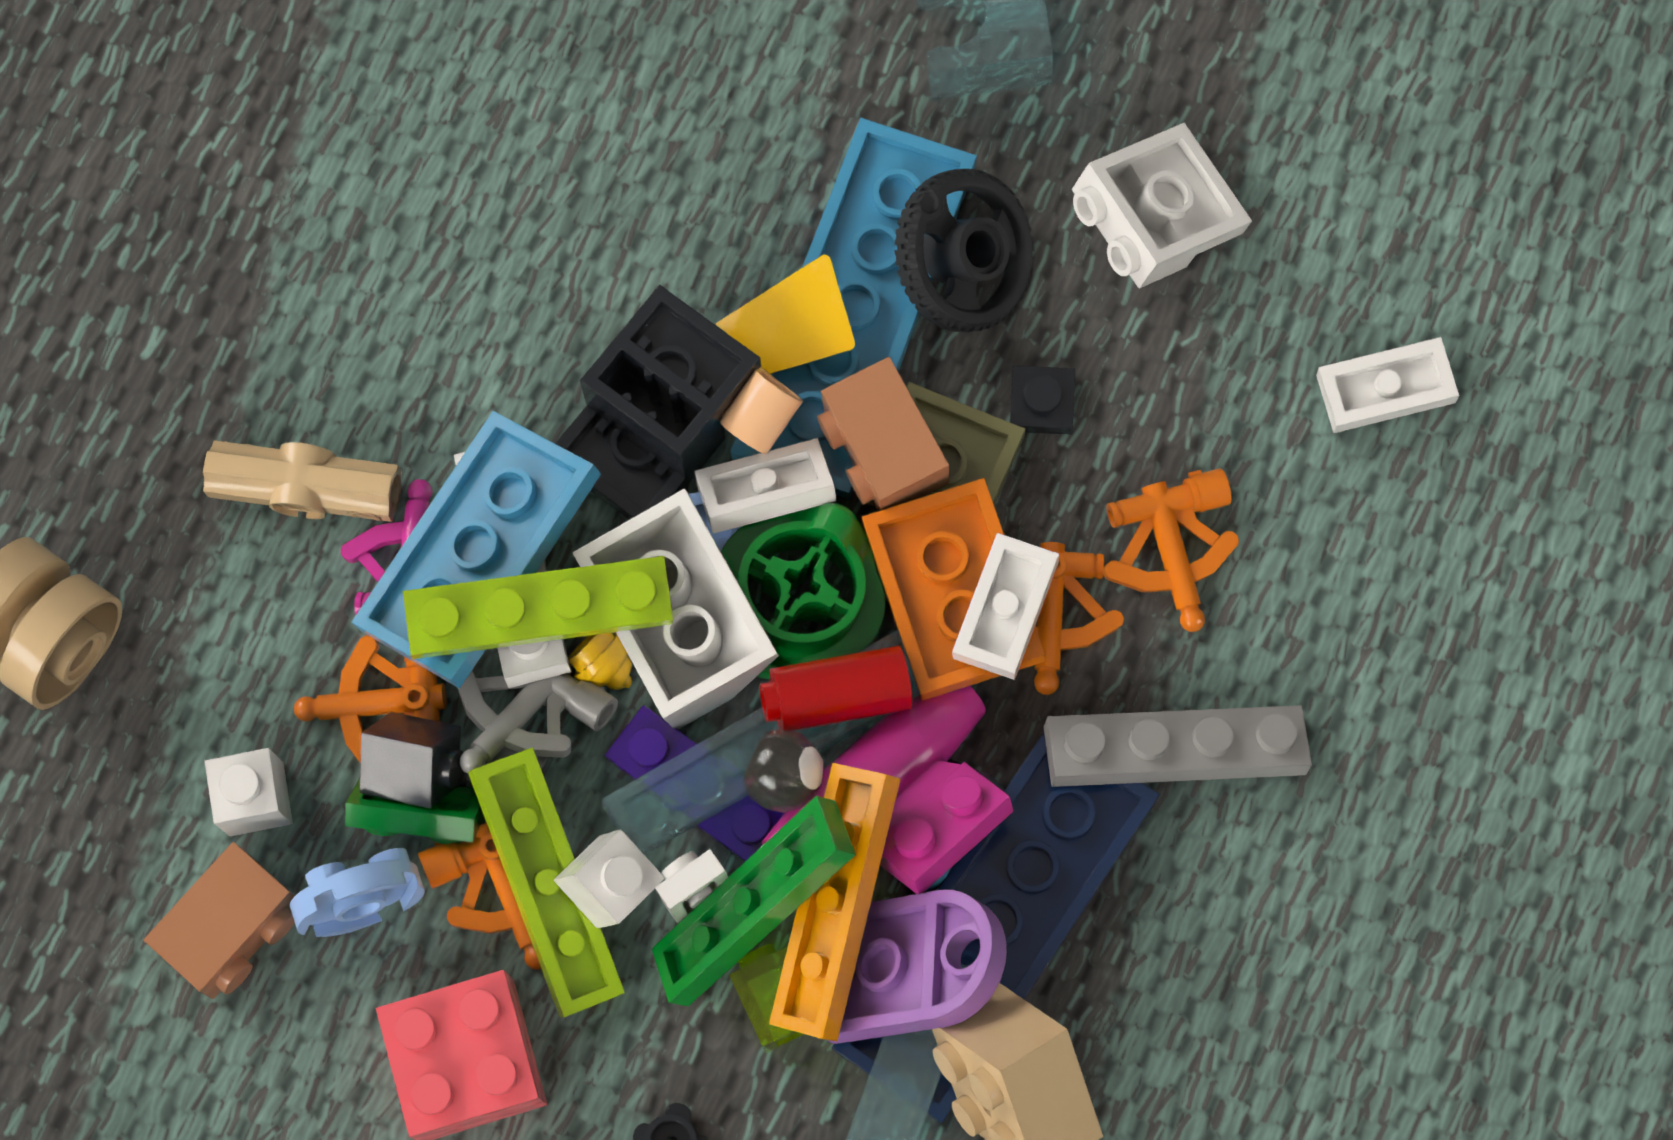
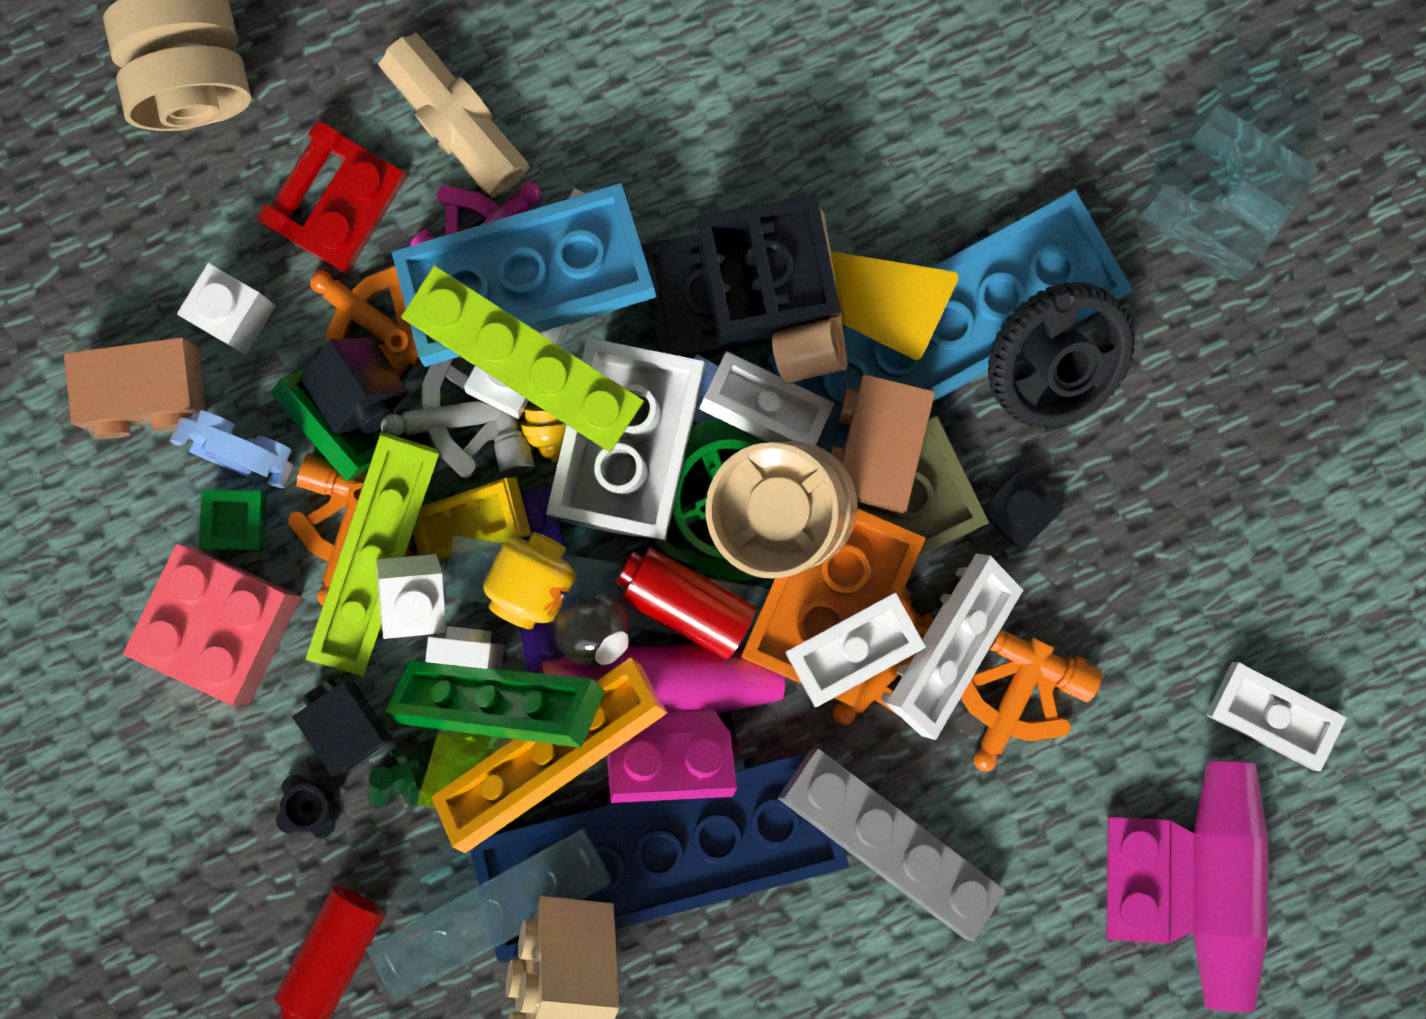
camera: 35 degrees right, 10 degrees up
medium lavender plate [827,890,1007,1044] -> none
white plate [1072,123,1252,289] -> none
none -> green plate [199,489,267,551]
none -> red plate [255,120,407,275]
none -> black brick [292,678,393,777]
none -> dark green plate [367,748,427,808]
none -> yellow plate [413,478,532,564]
none -> yellow head [483,532,576,629]
none -> tan wheel [706,441,857,578]
none -> white plate [881,553,1023,740]
none -> dark pink plate [1105,761,1269,1012]

